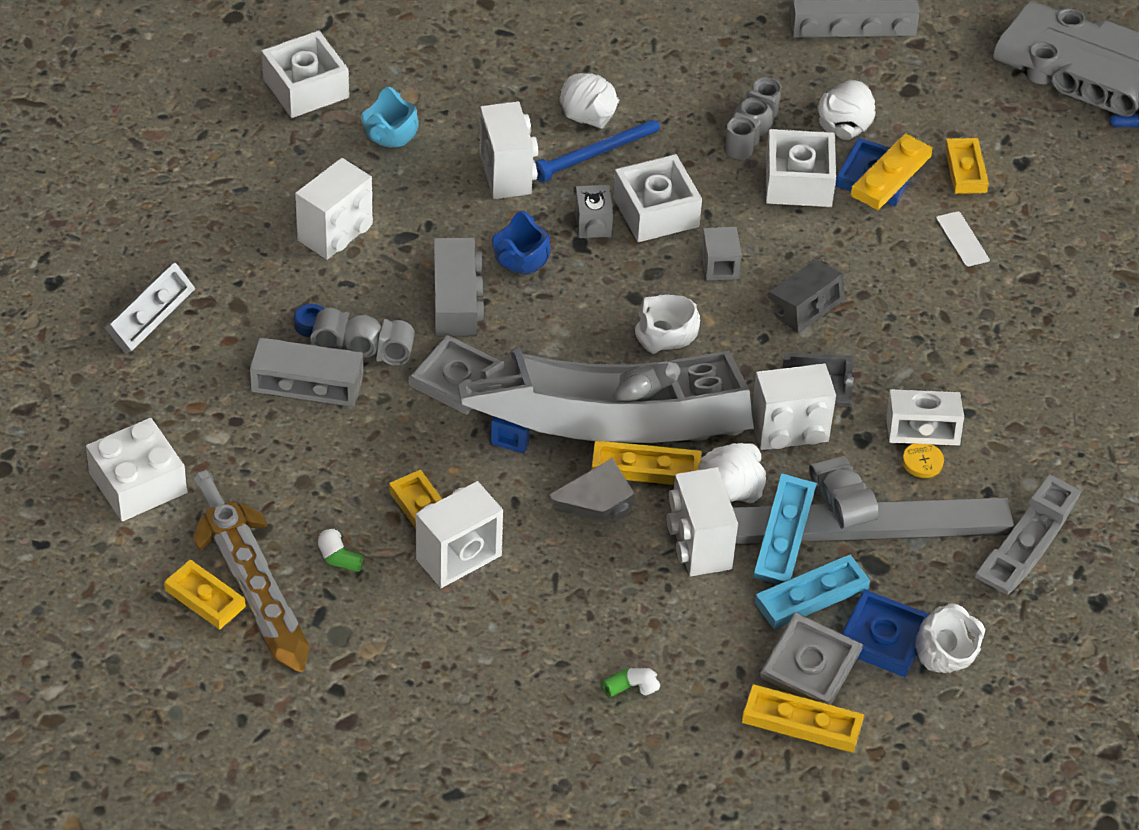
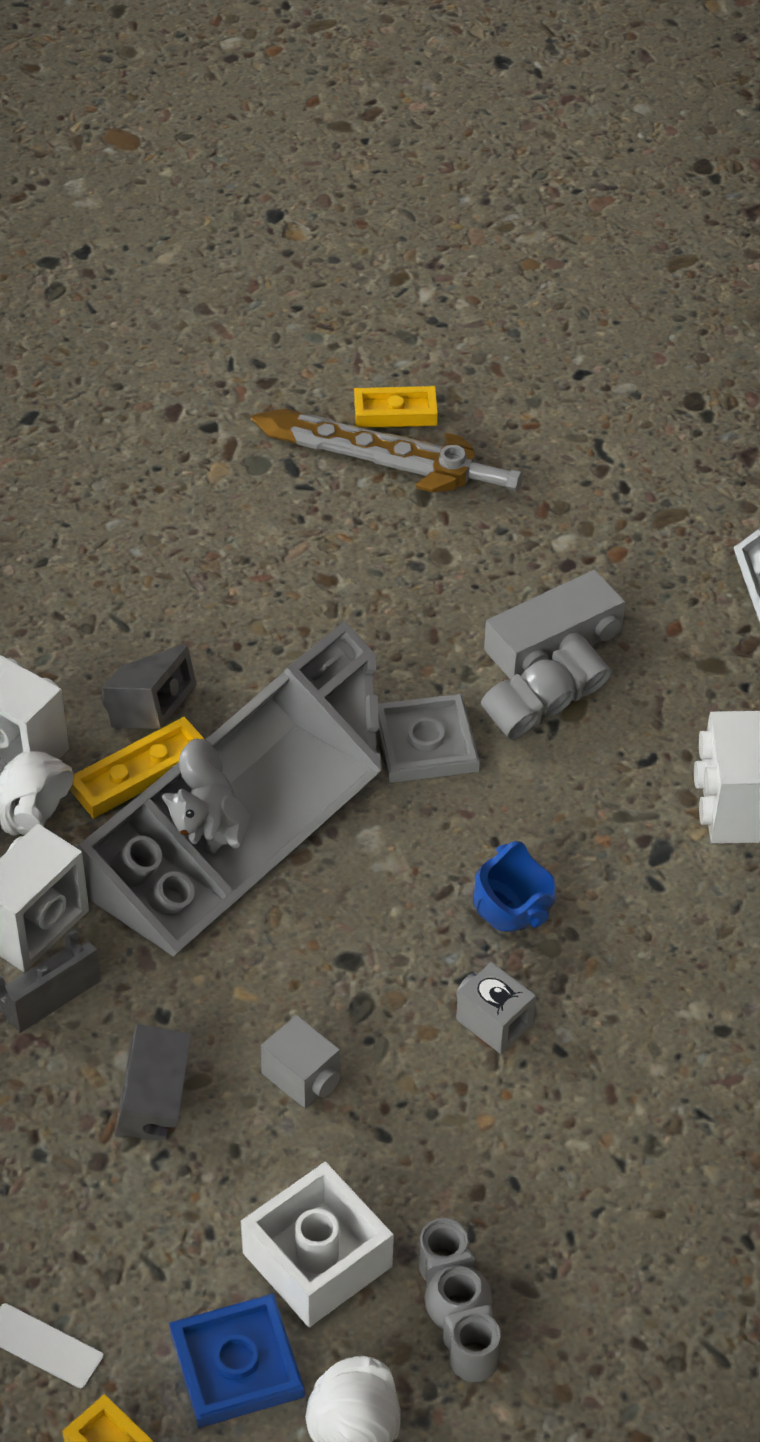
camera: 140 degrees right, 0 degrees up
white brick [85,418,187,522] -> none
blue tile [294,304,325,337] -> none
arm [318,529,364,572] -> none
yellow plate [389,469,442,529] -> none
white brick [416,481,503,588] -> none
light grey brick [434,238,484,336] -> none
white brick [480,101,538,199] -> none
blue bar [535,120,660,183] -> none
white hair [560,73,619,129] -> none
white brick [613,154,702,242] -> none
white hair [635,294,700,354] -> none
yellow plate [851,133,933,210] -> none

